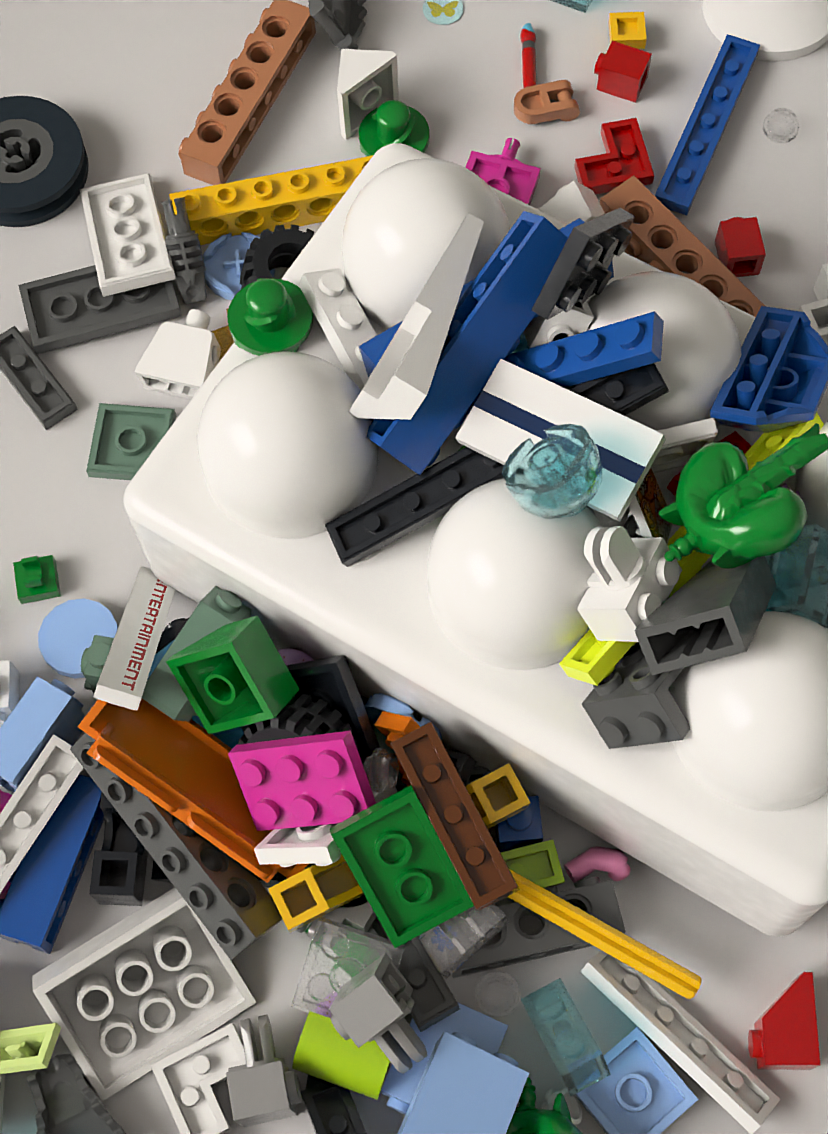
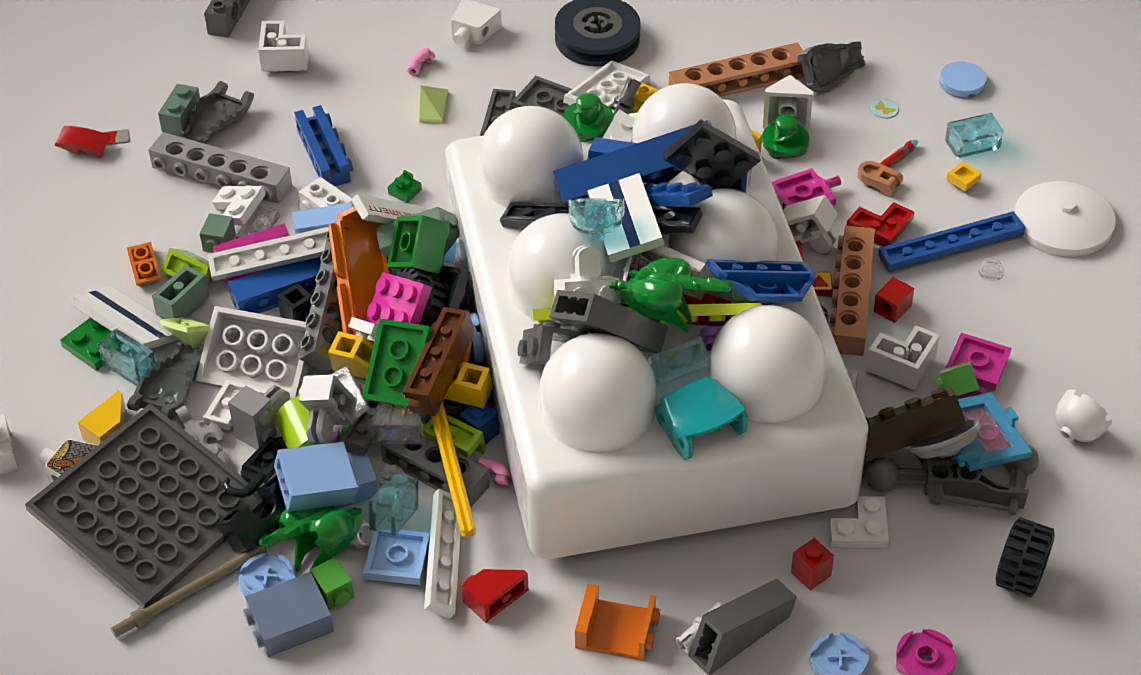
camera: 45 degrees right, 20 degrees down
white wedge [349,212,484,420] -> none
red brick [594,41,652,103] -> none

